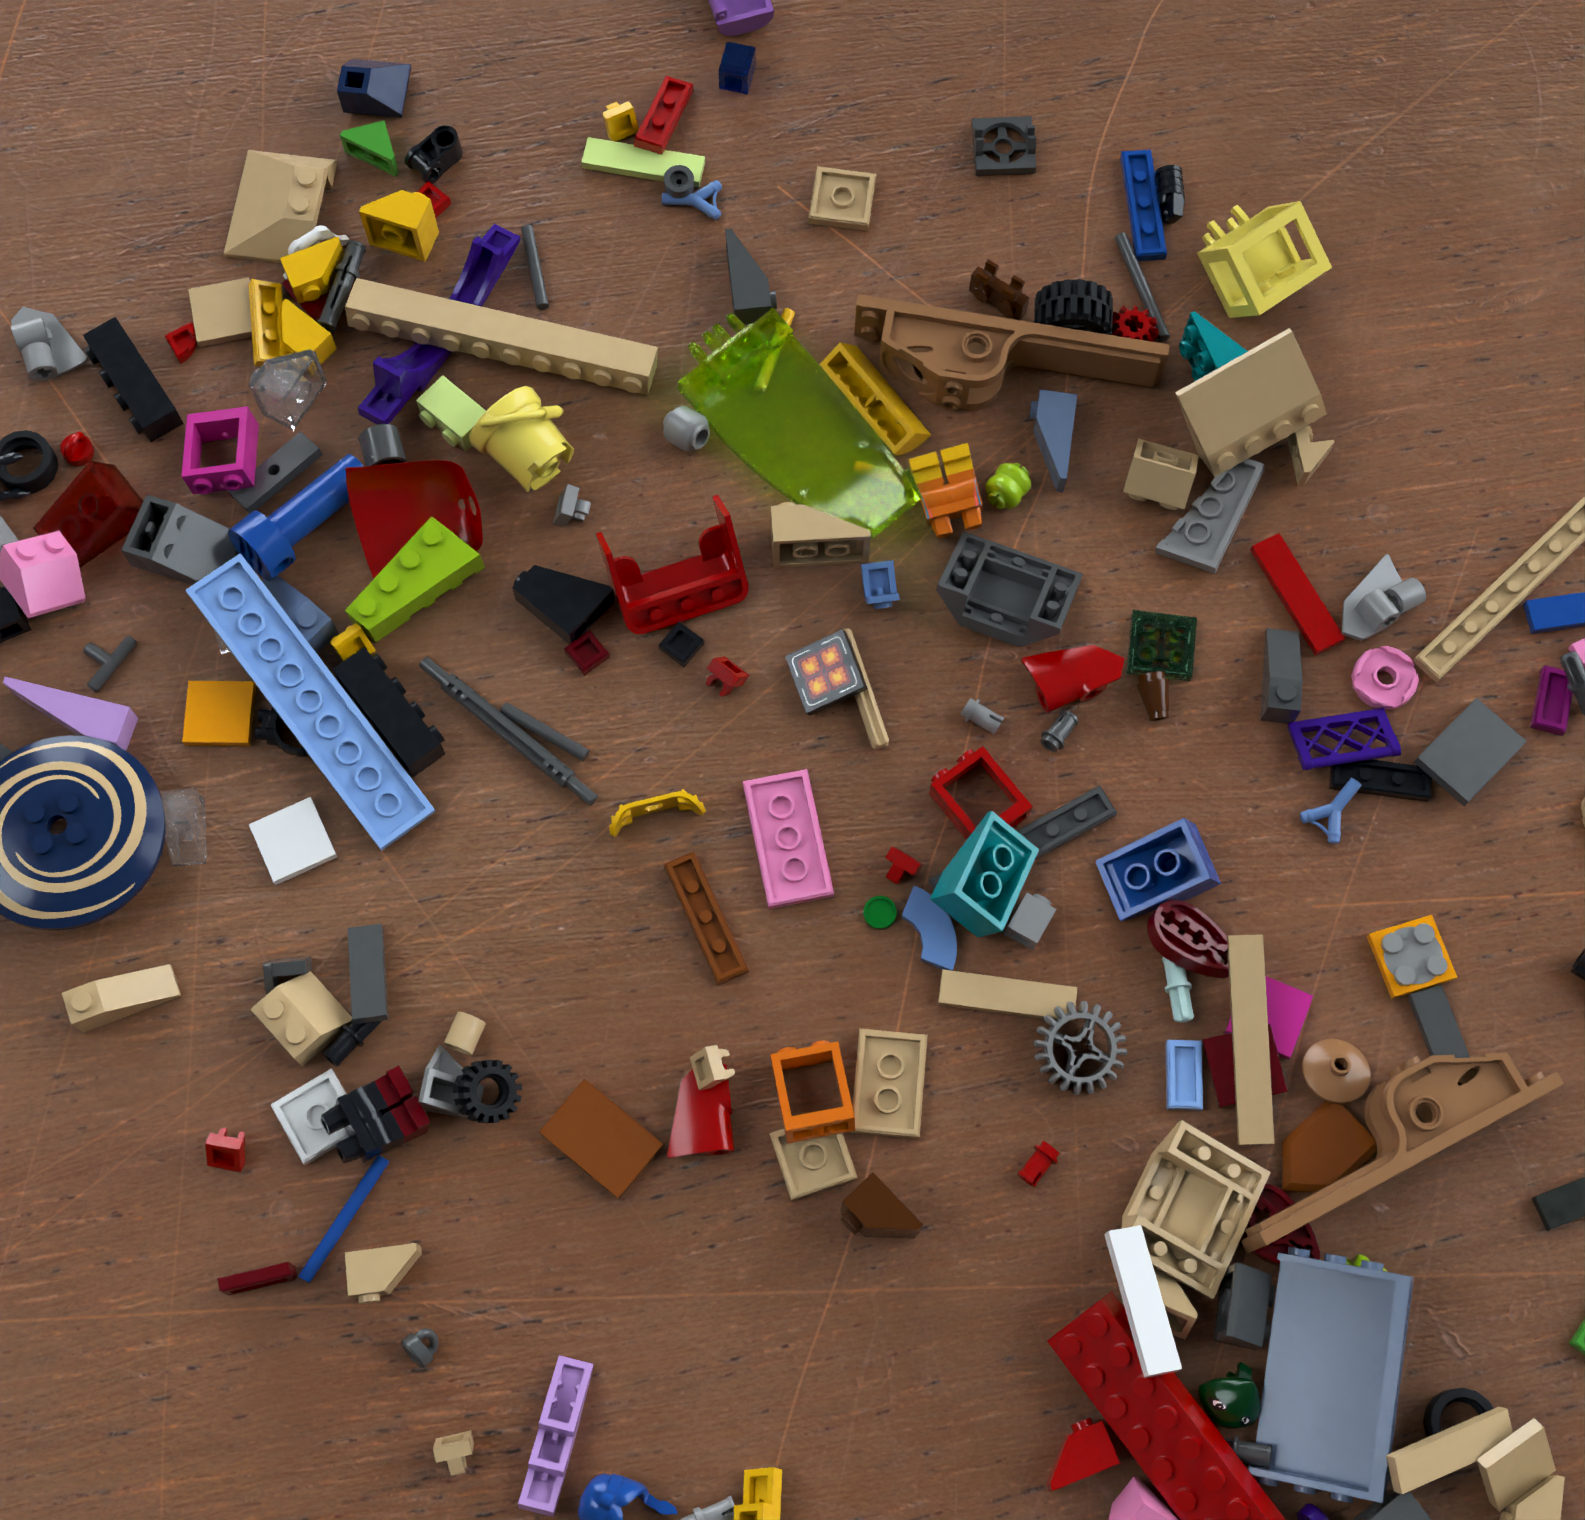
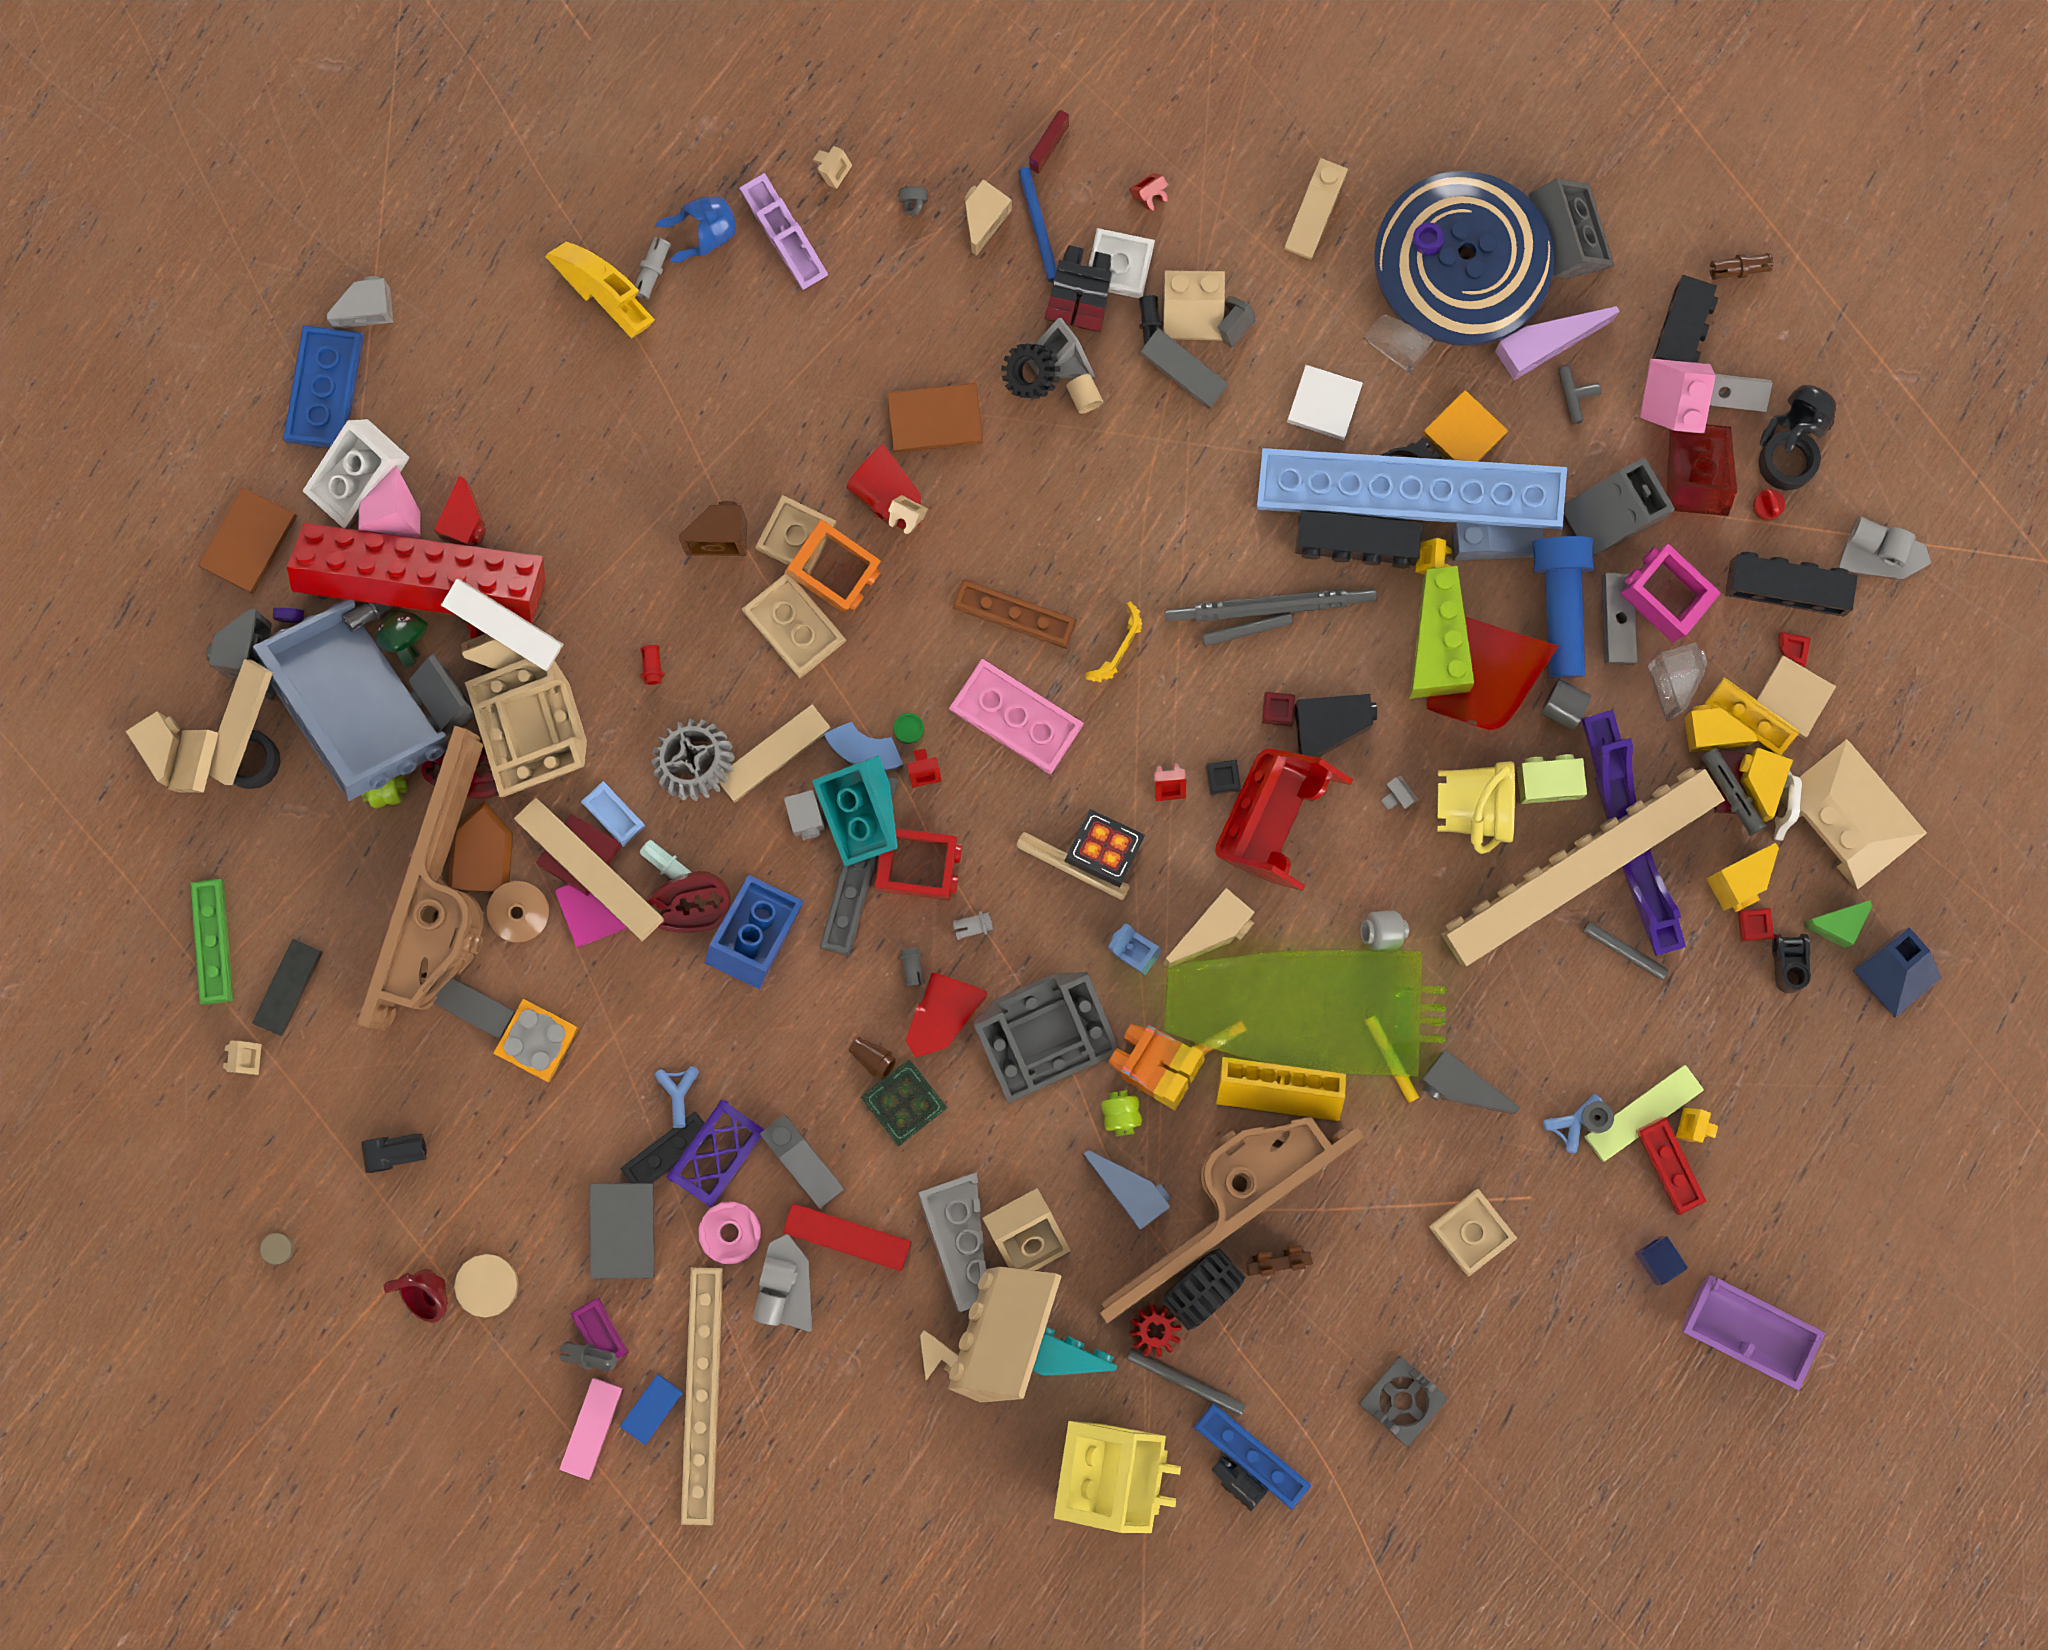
camera: 135 degrees right, 10 degrees up
none -> dark purple tile [1413,222,1444,255]

